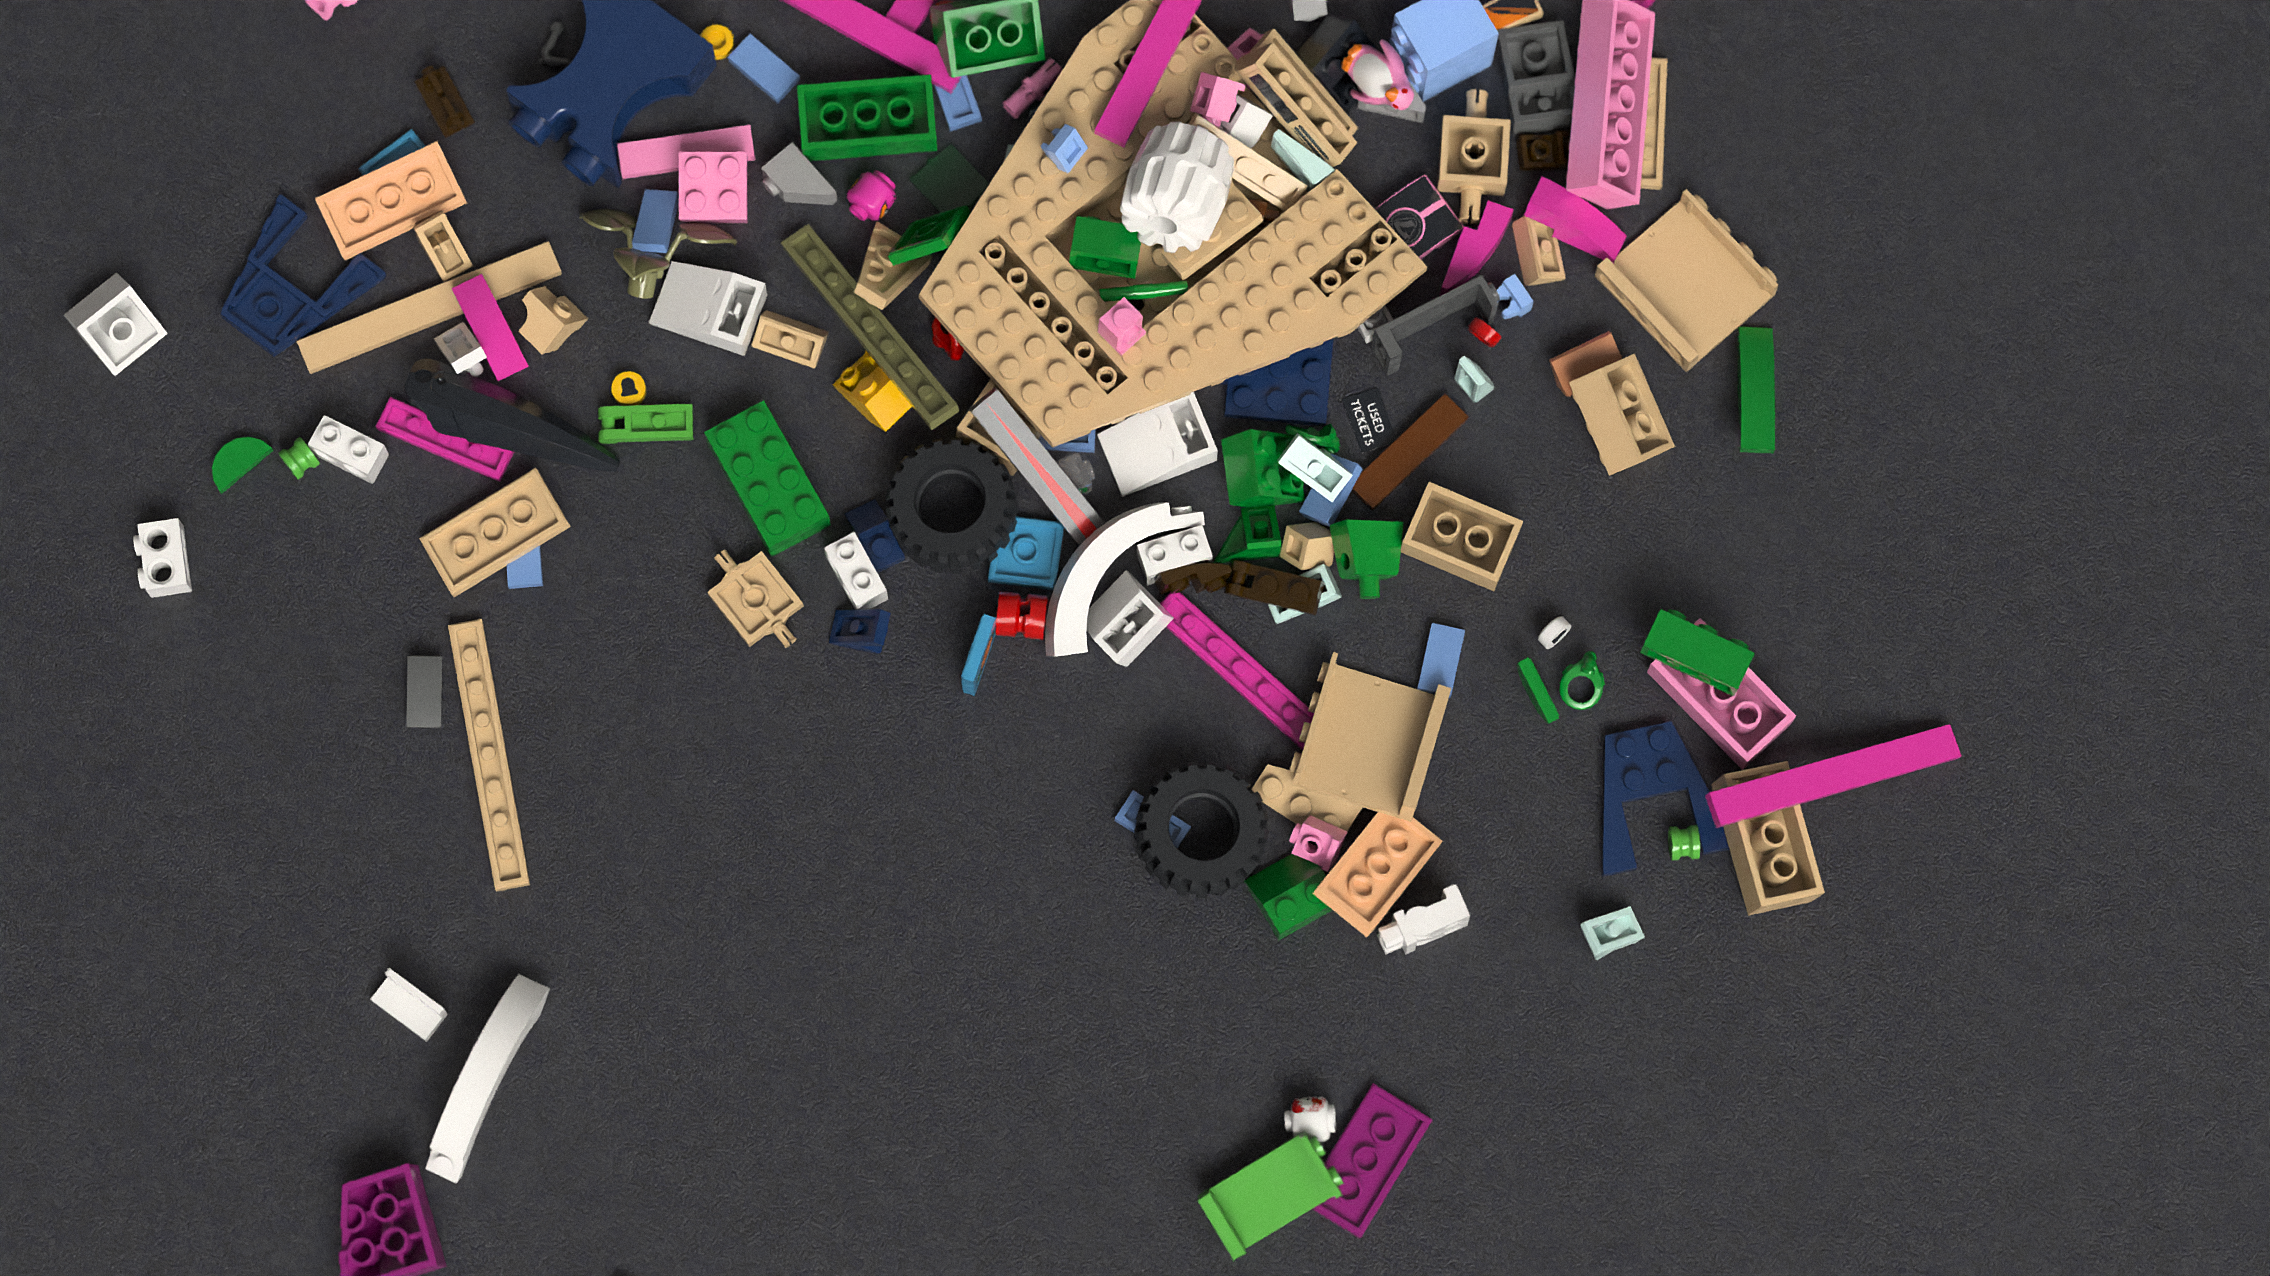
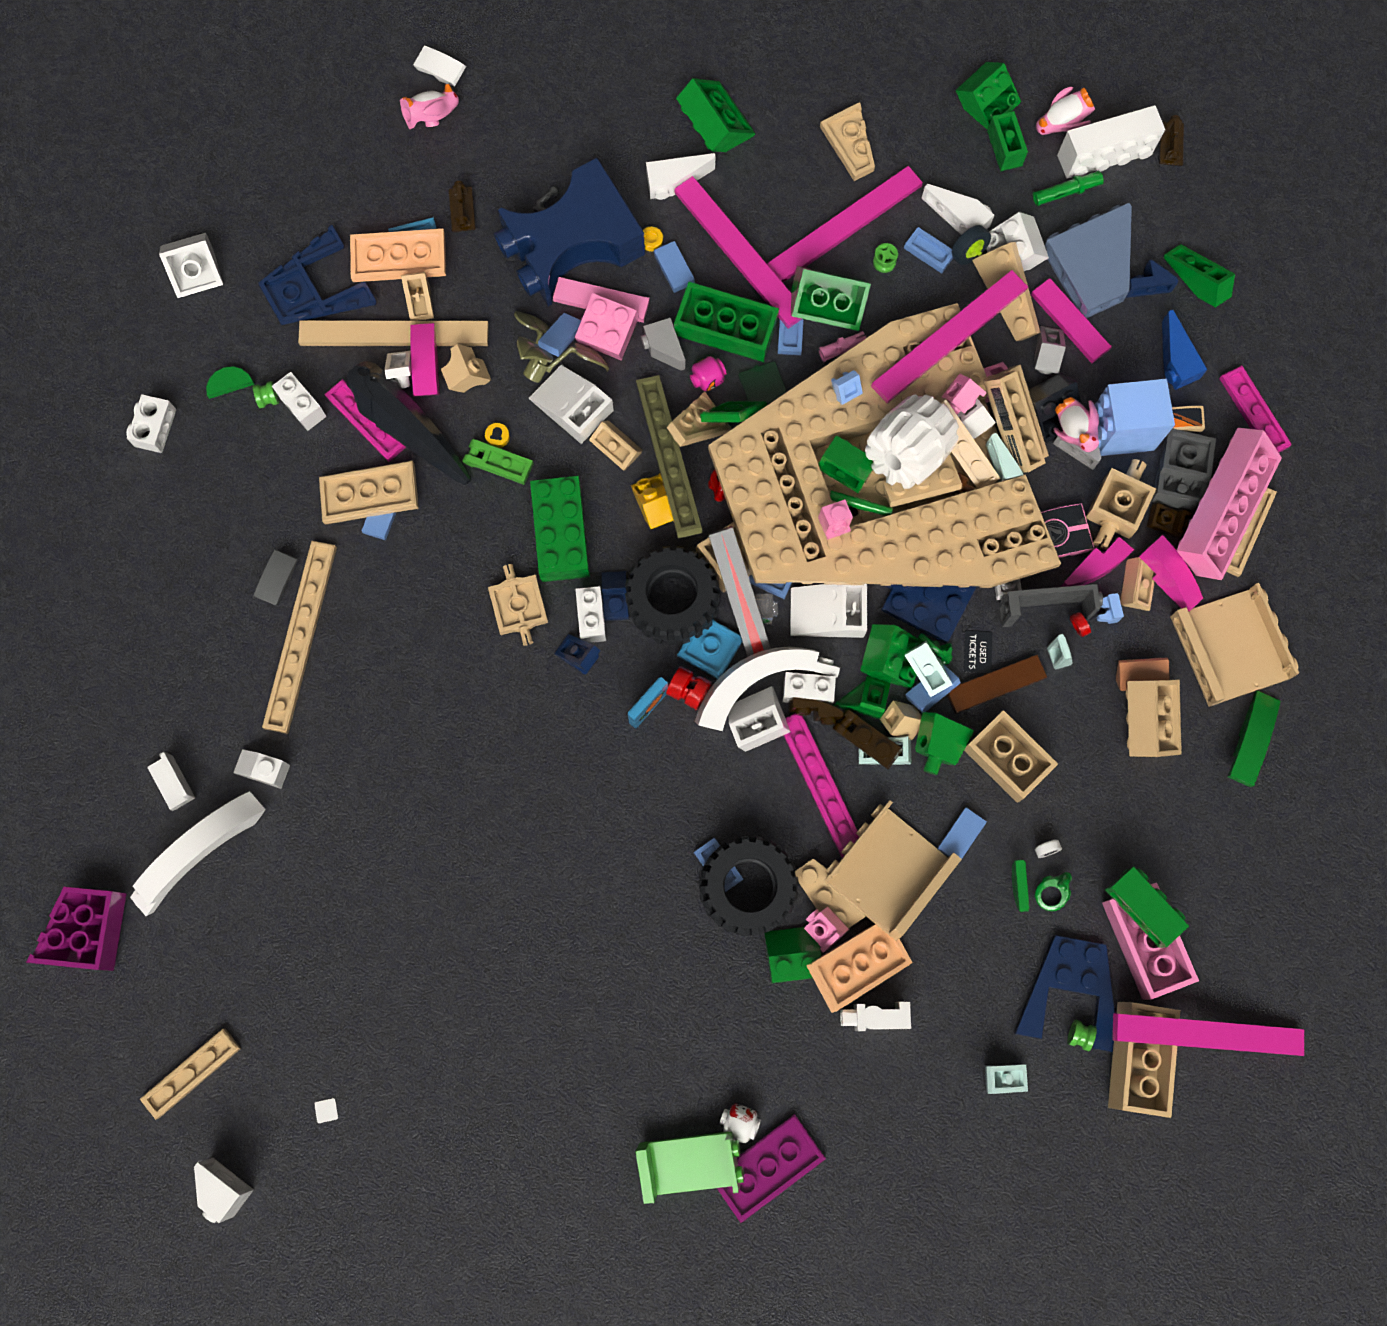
camera: 25 degrees right, 0 degrees up
none -> white slope [233,749,290,789]

